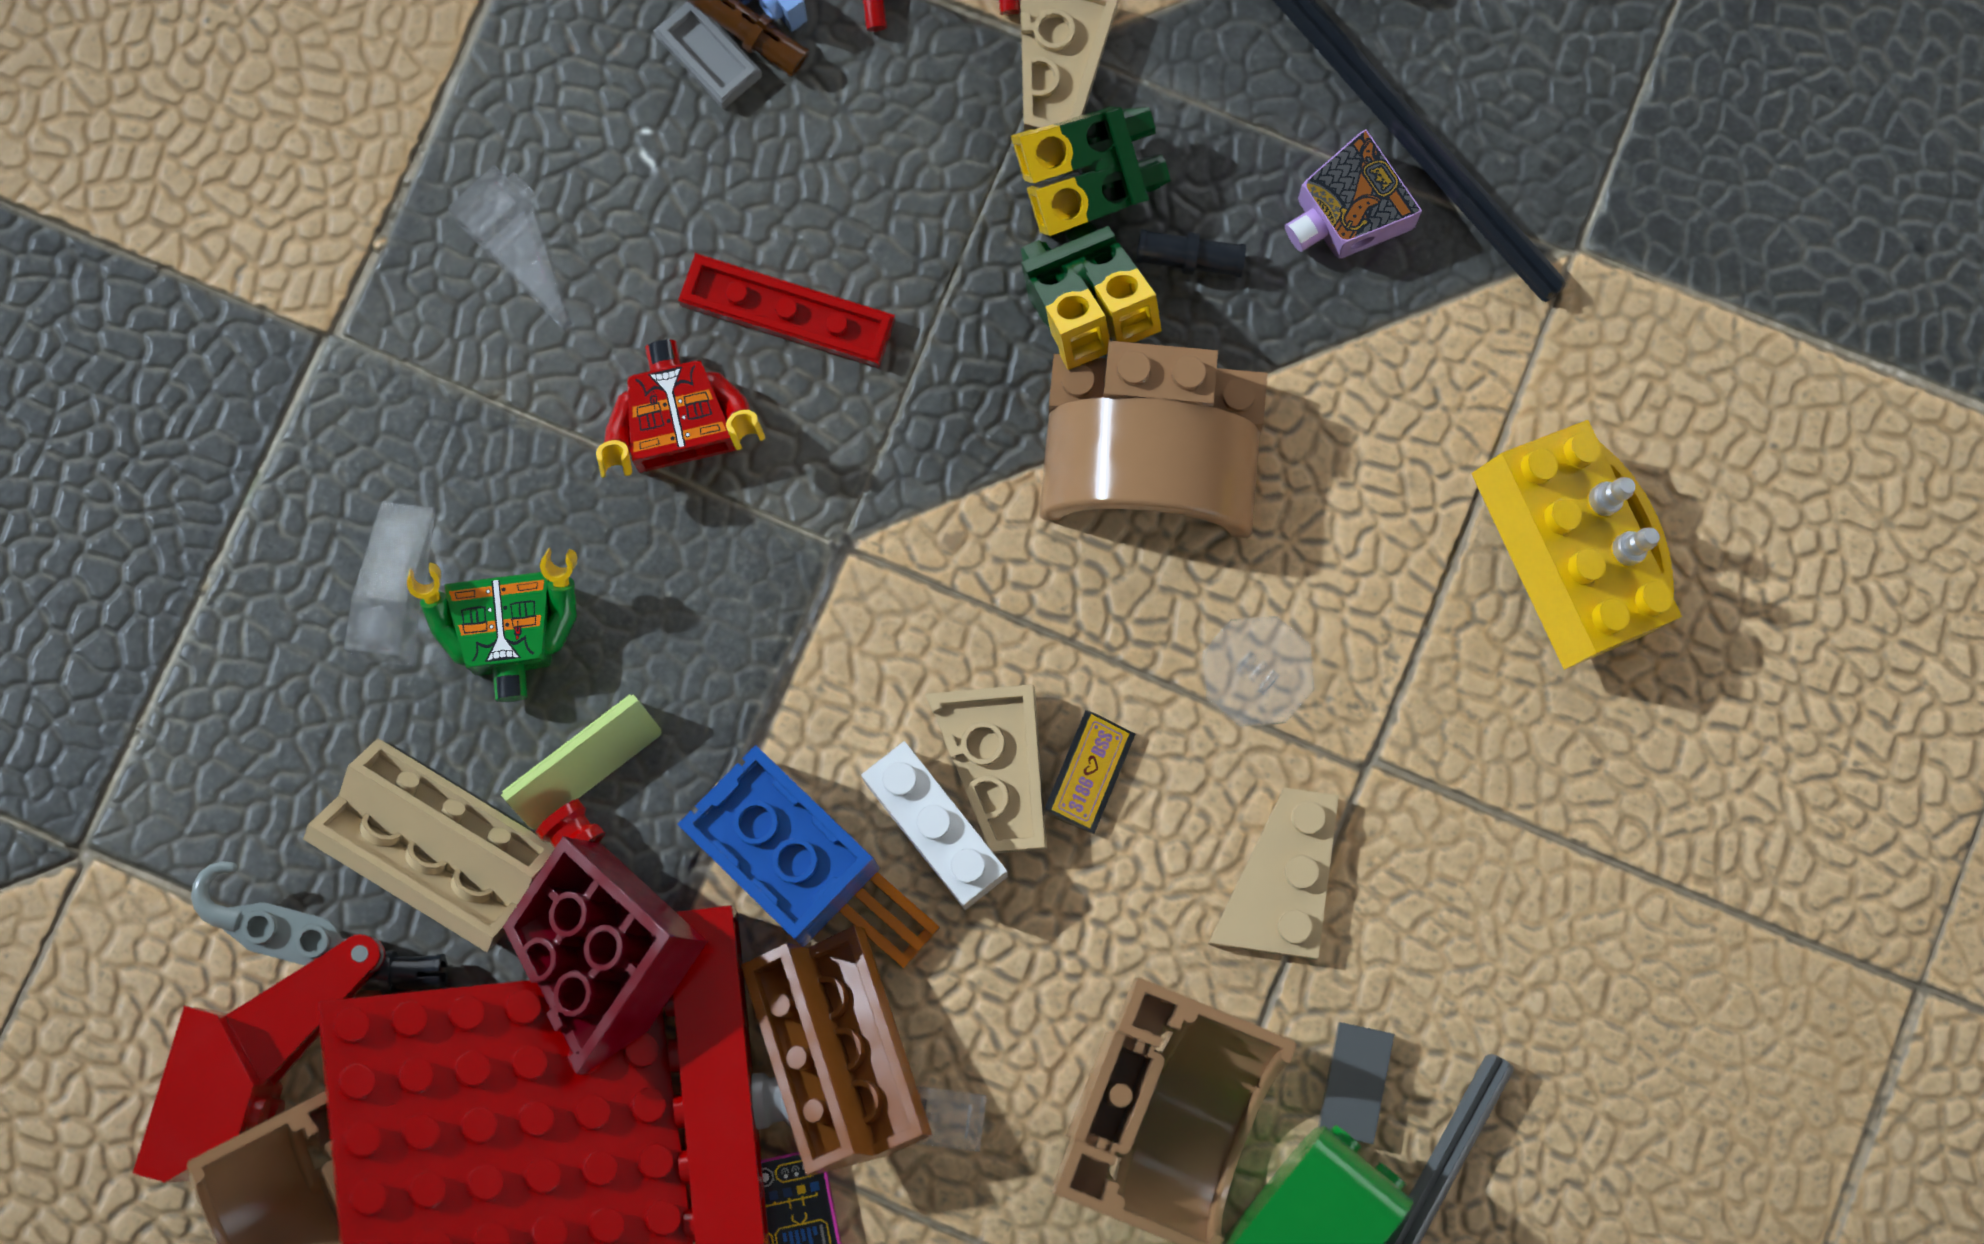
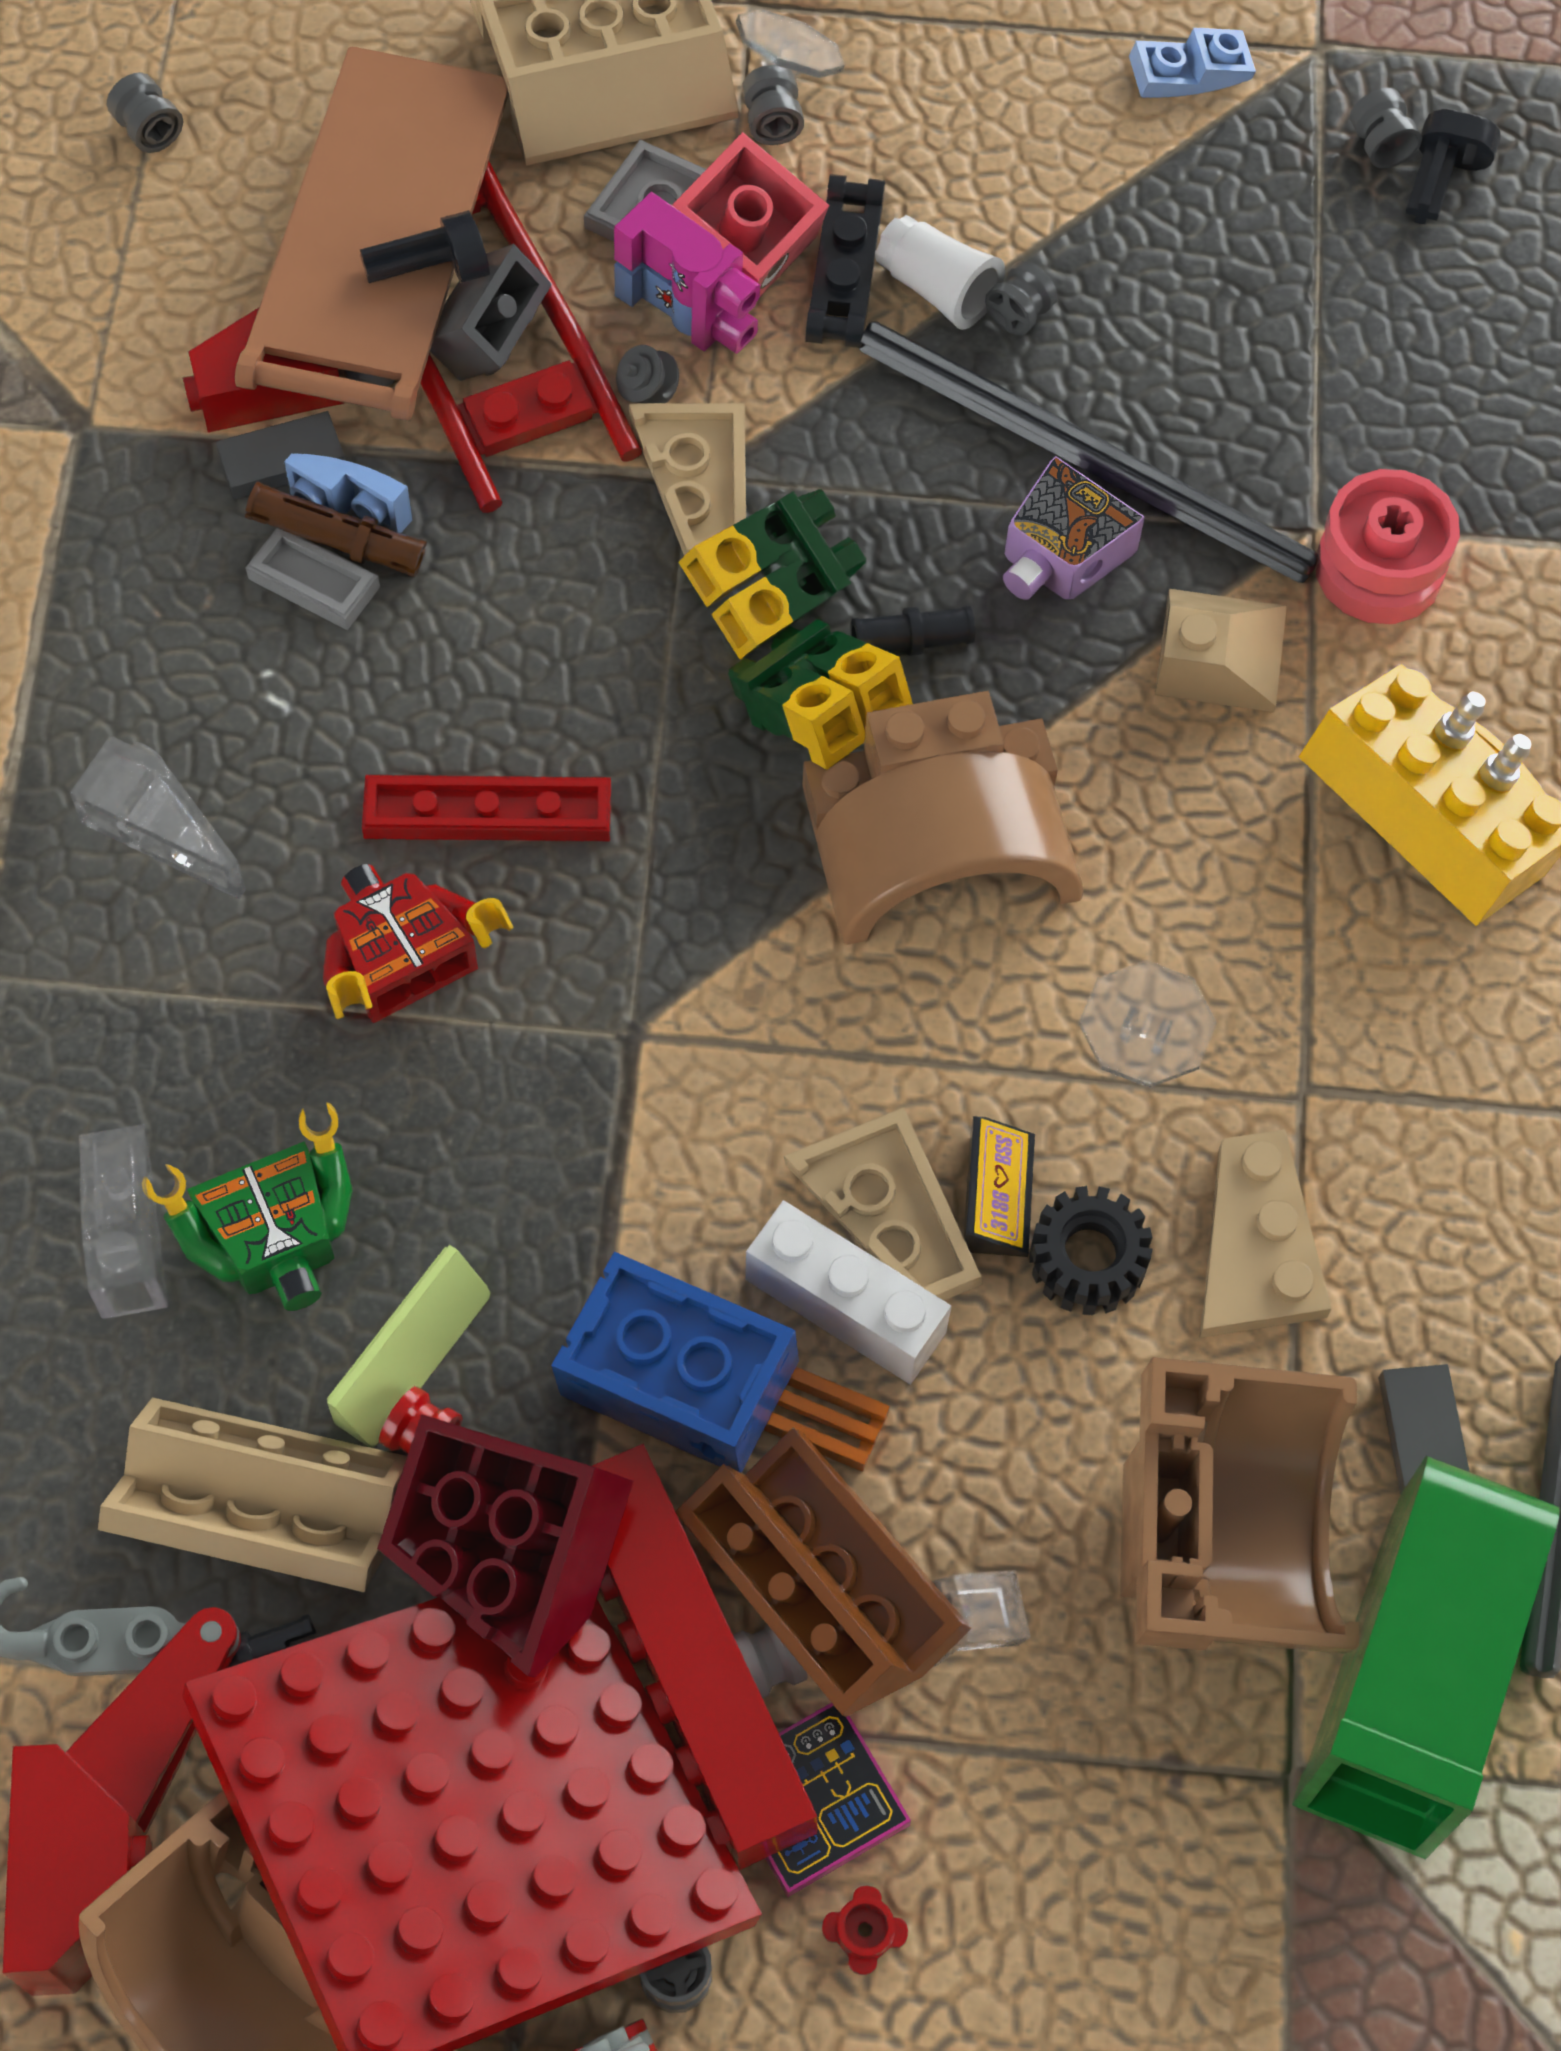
camera: 25 degrees left, 15 degrees down
none -> black tyre [1029,1186,1153,1315]
none -> tan slope [1155,589,1287,712]
none -> coral wheel [1316,469,1460,624]

